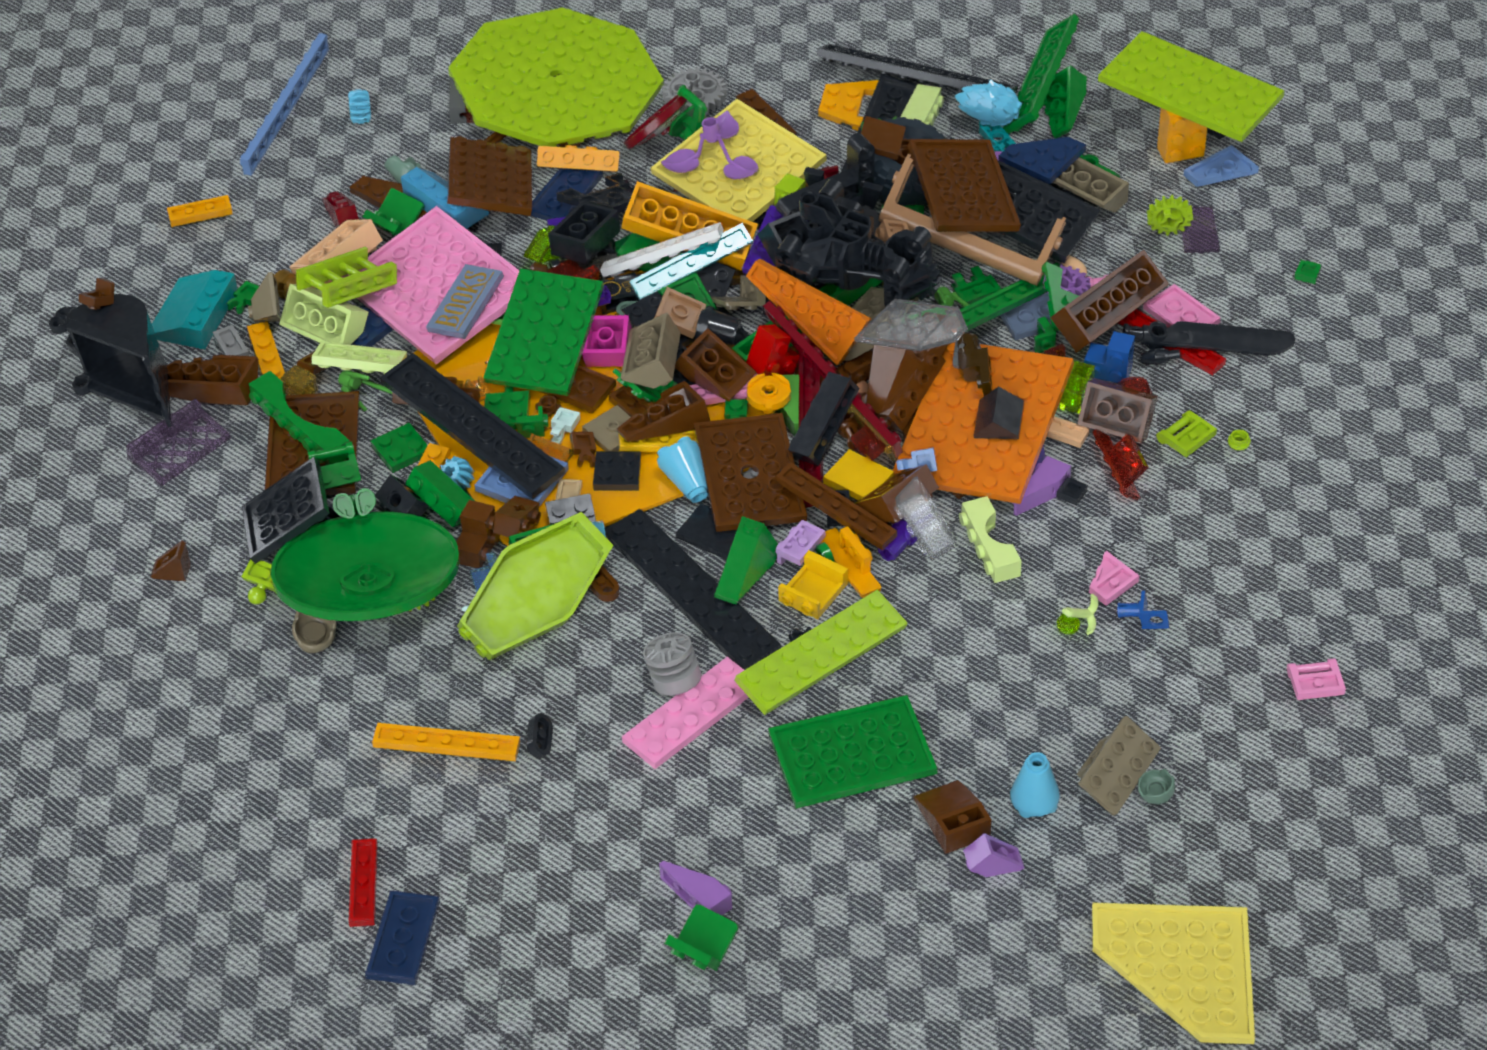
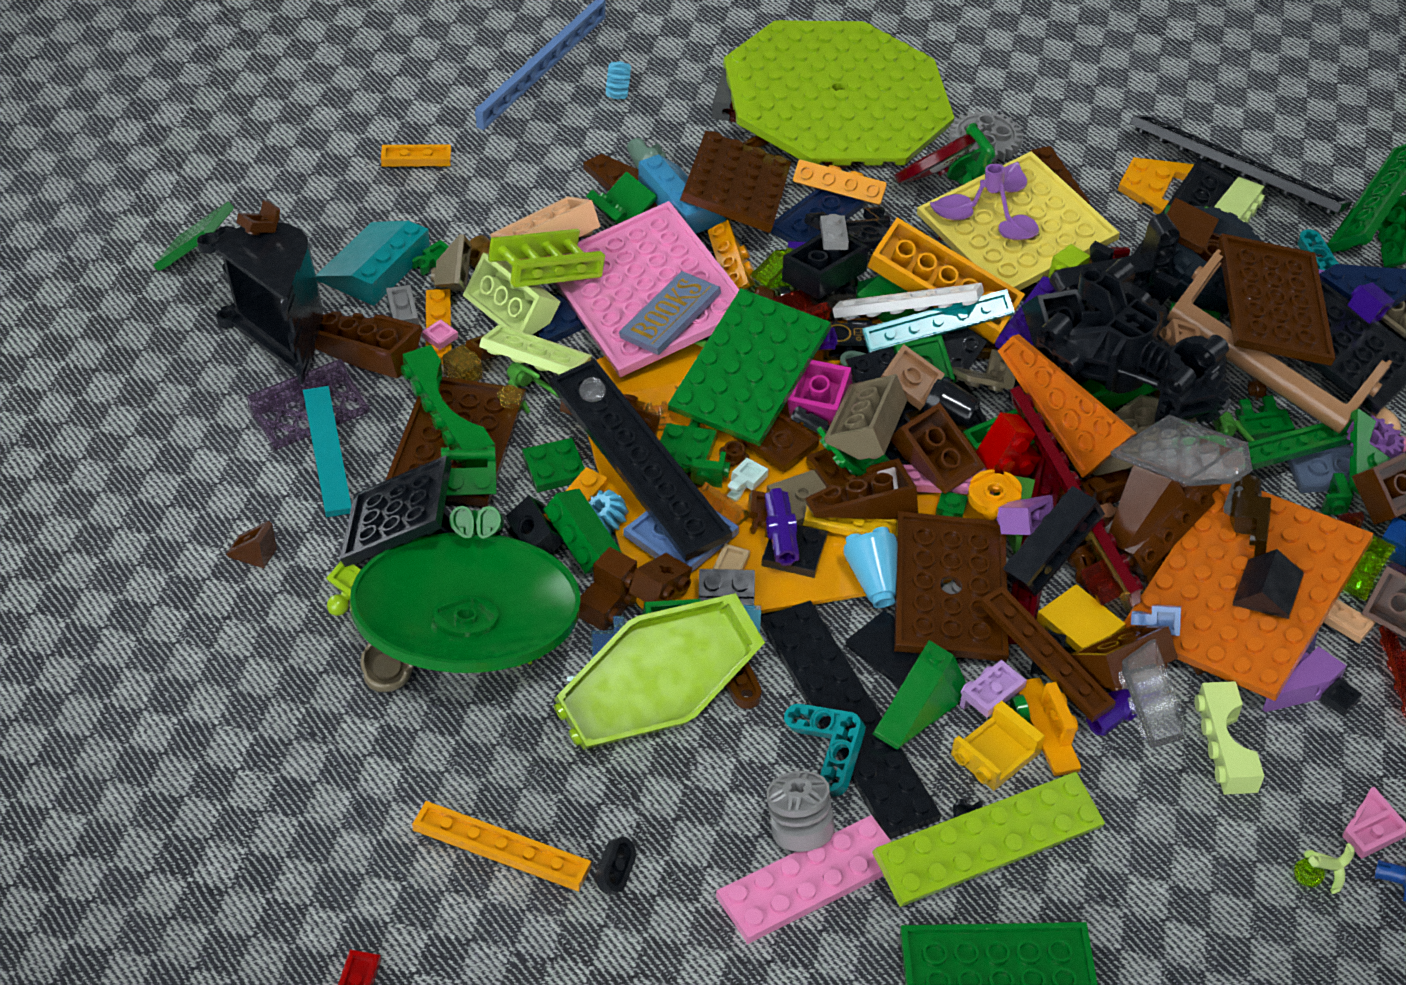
camera: 10 degrees right, 0 degrees up
dark red slope [322,191,359,228] -> none
medium azure head [955,80,1022,127] -> none
none -> green tile [153,201,234,271]
none -> teal tile [303,386,352,518]
none -> bright pink tile [422,320,458,350]
none -> clear yellow plate [497,385,523,408]
none -> clear plate [579,377,606,402]
none -> light orange bracket [708,220,755,290]
none -> dark purple piece [764,488,799,566]
none -> teal beam [784,704,866,797]
none -> black axle [791,406,830,435]
none -> light grey plate [820,214,849,250]
none -> medium lavender slope [997,495,1053,535]
none -> reddish brown plate [1248,377,1266,401]
none -> dark purple brick [1348,282,1395,324]

